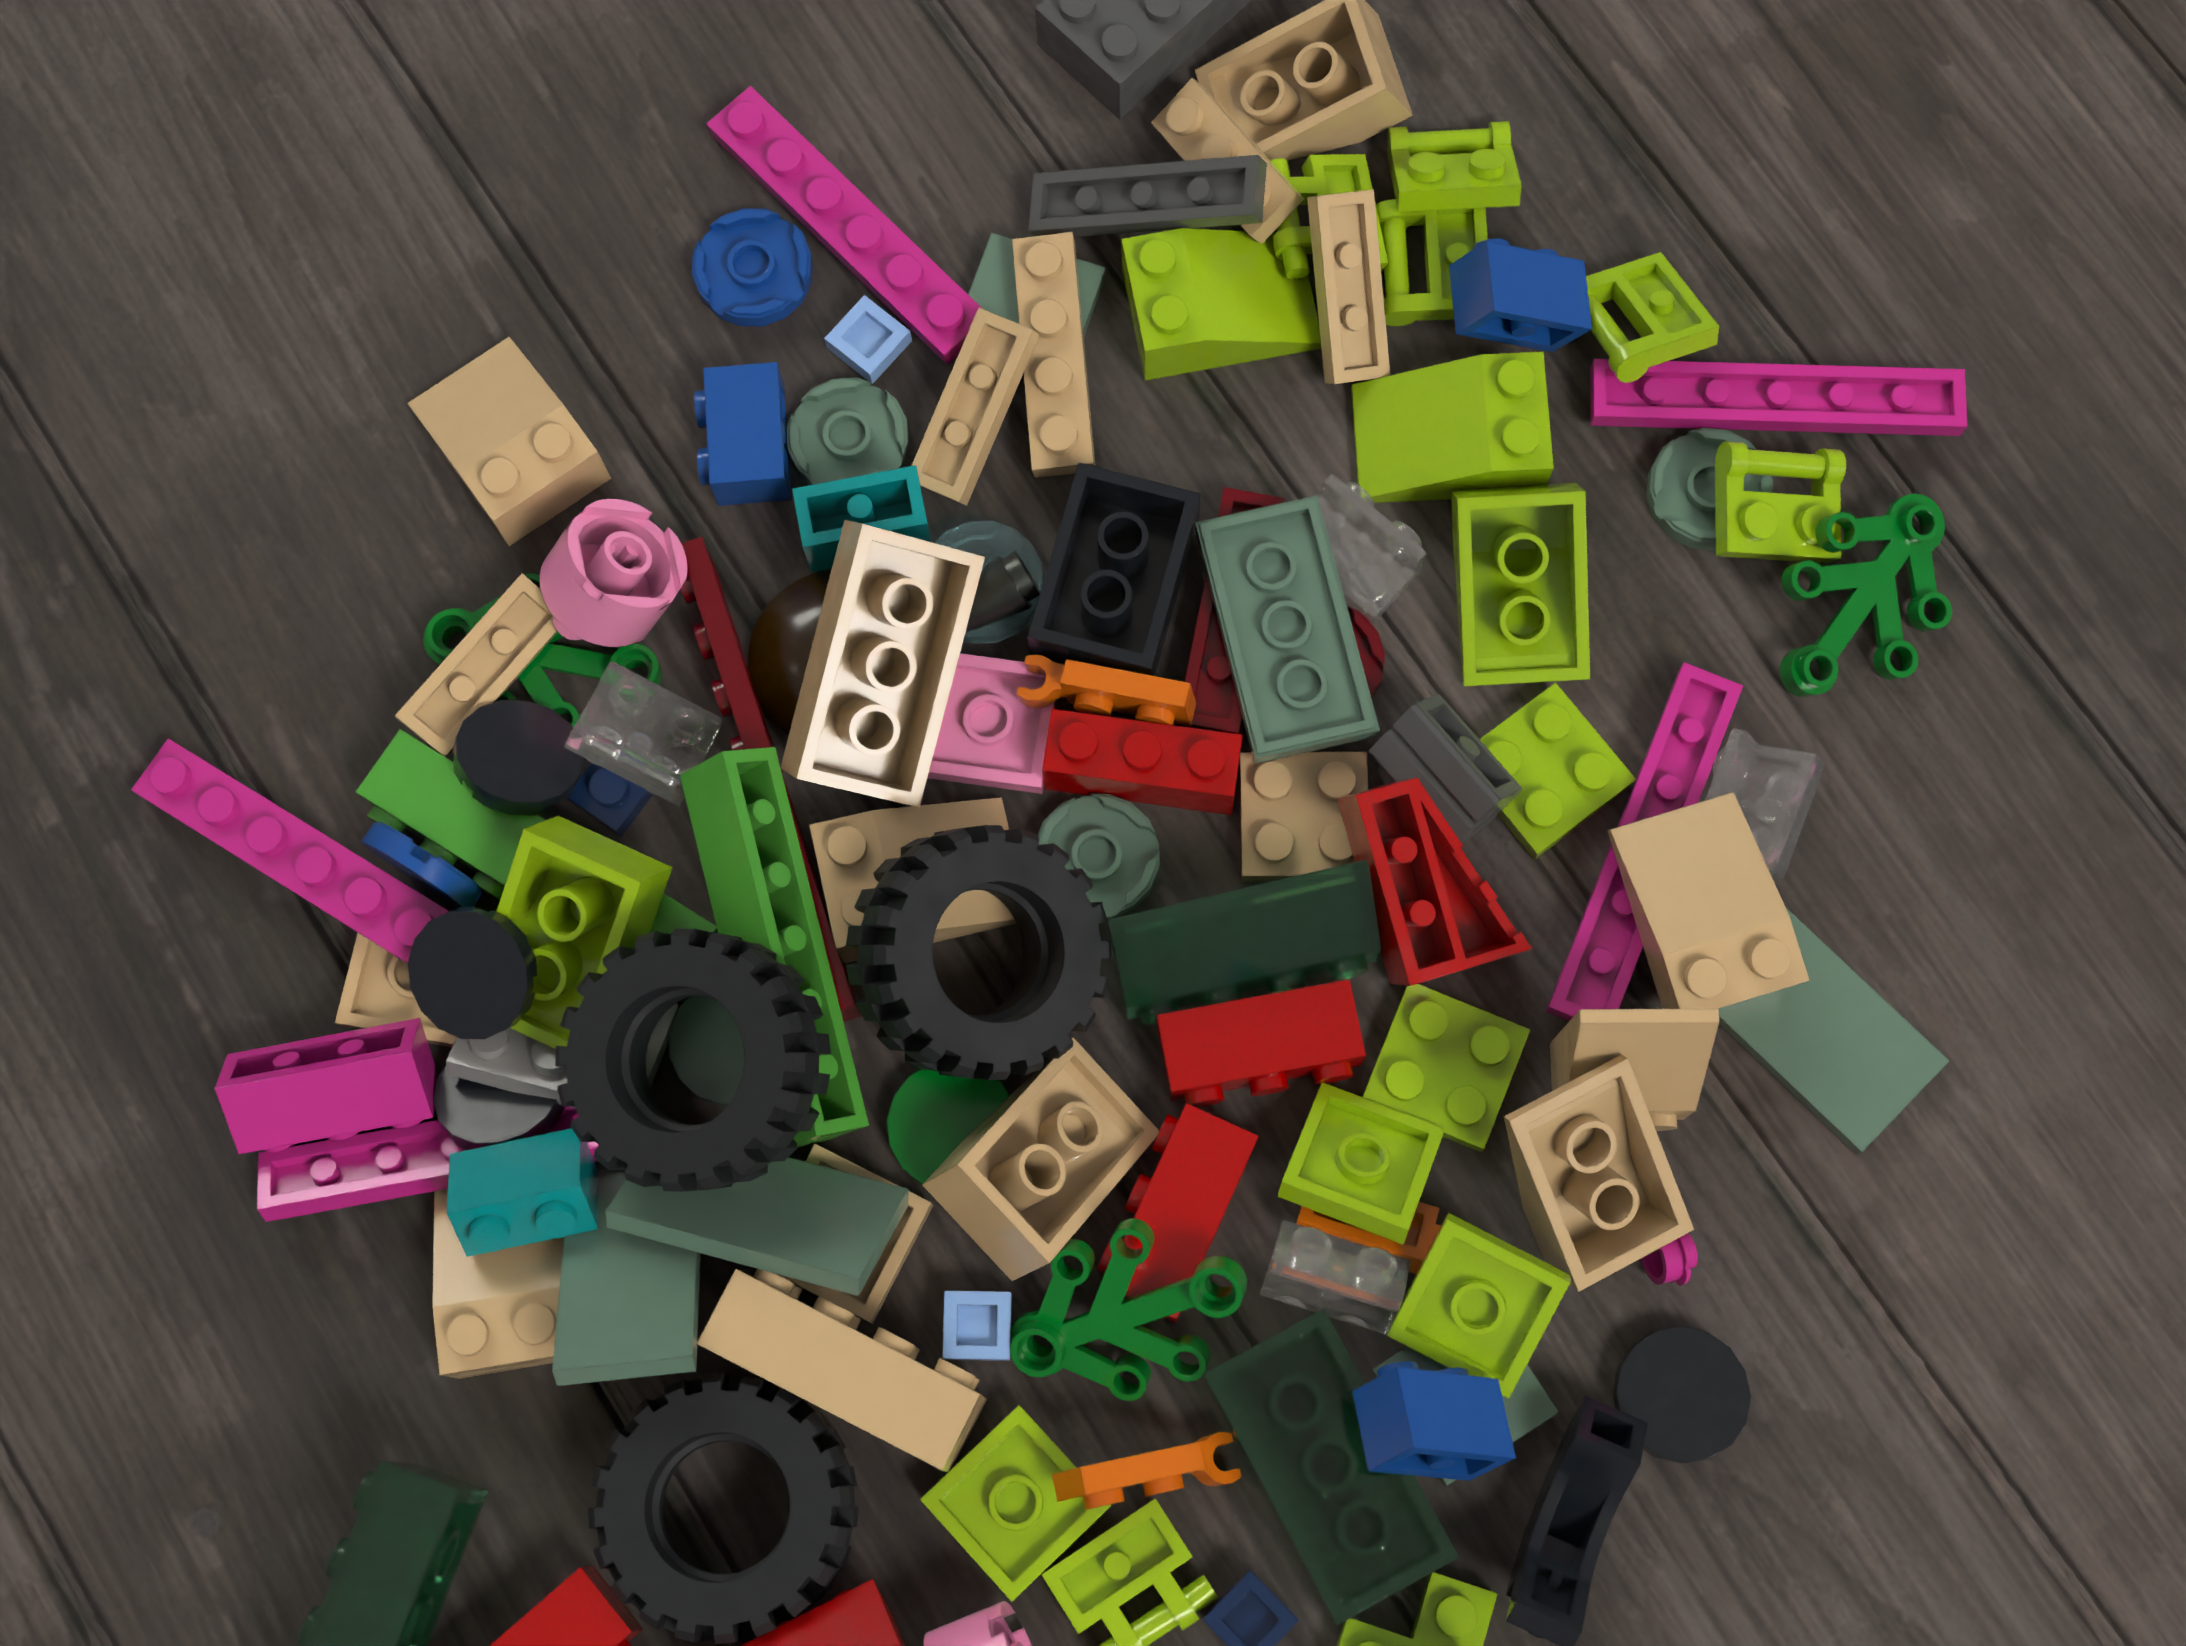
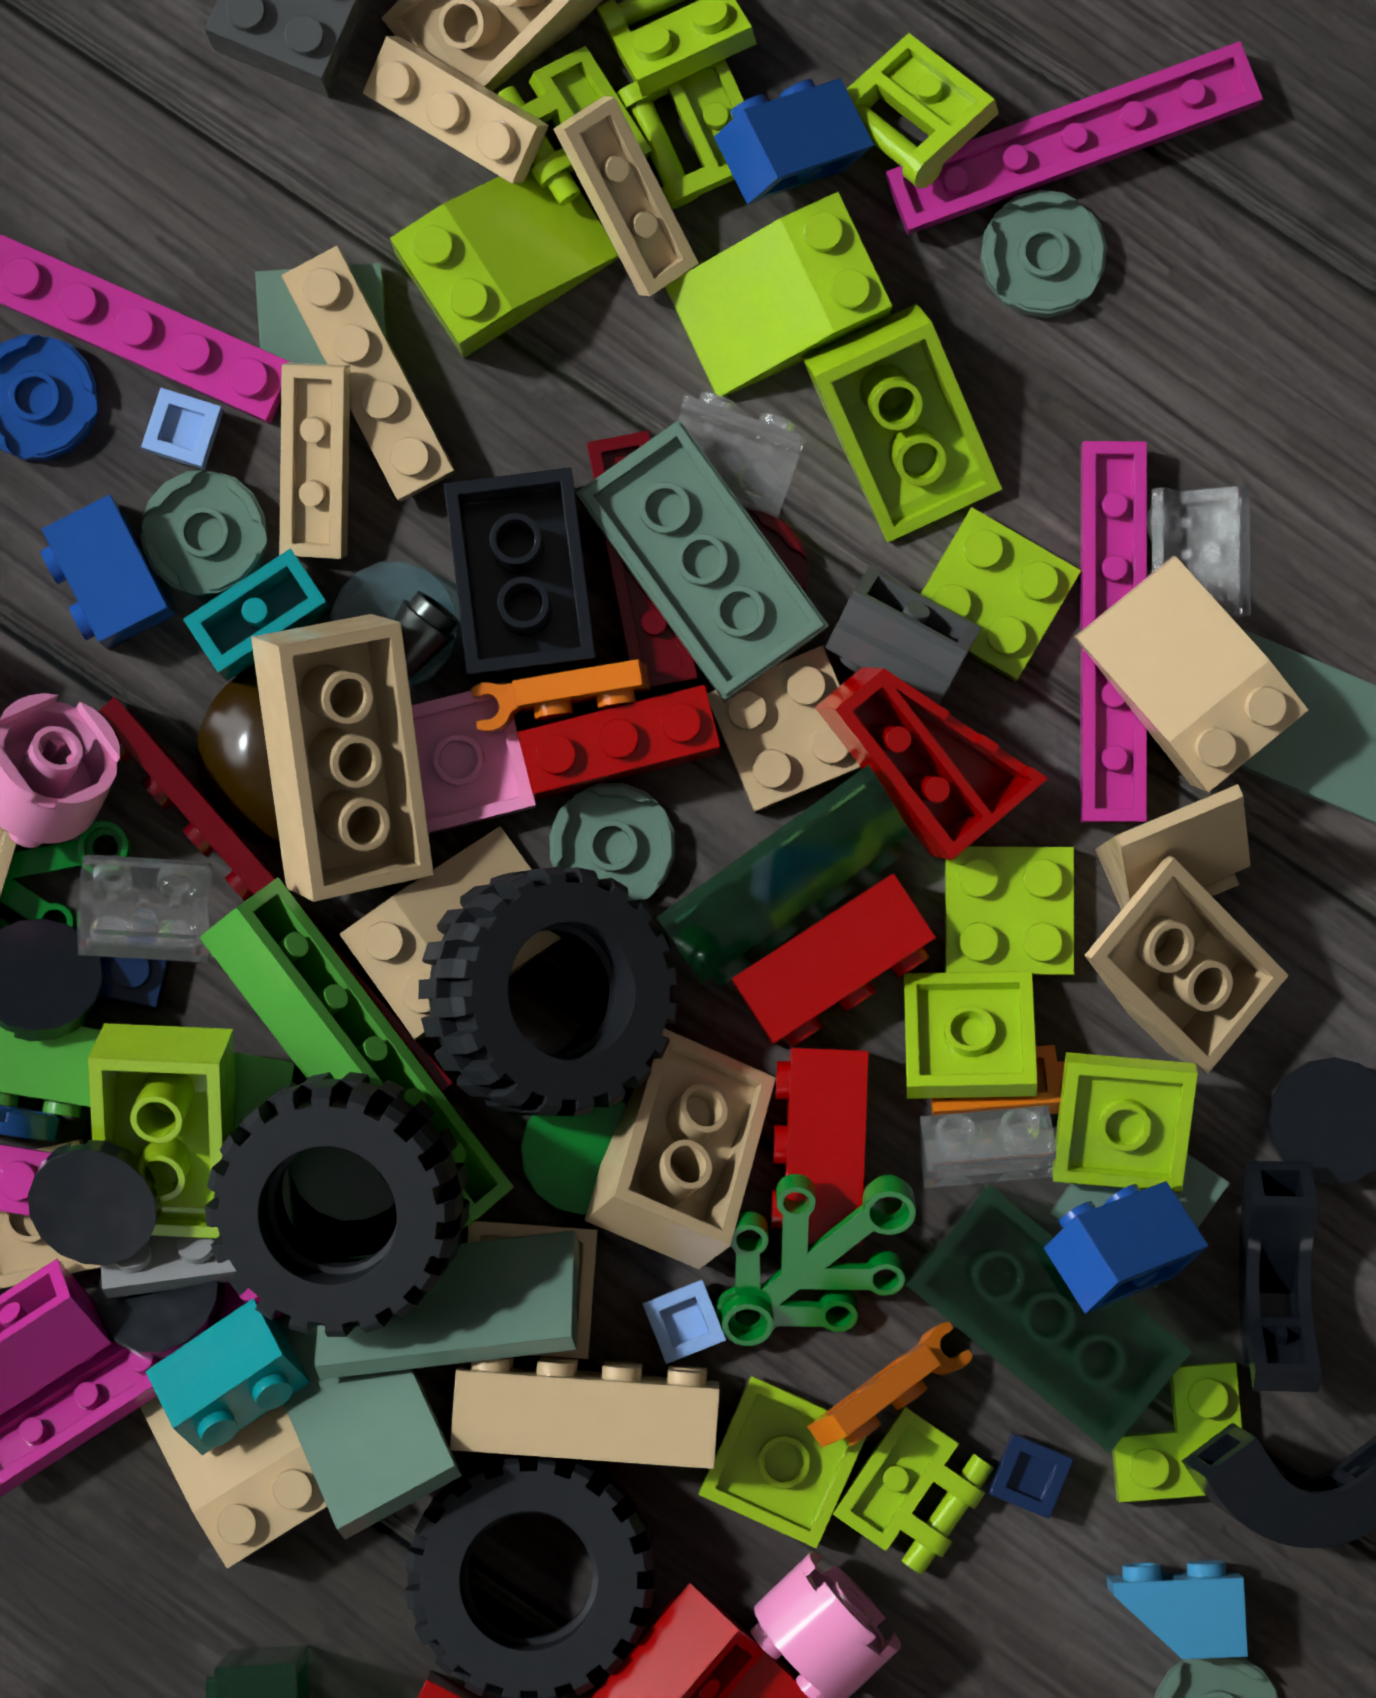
camera: 25 degrees left, 10 degrees up
dark grey plate [1028,155,1267,237] -> none
dark pink plate [1640,1233,1698,1286] -> none
lime plate [1715,441,1846,563] -> none
green plant [1780,494,1952,697] -> none

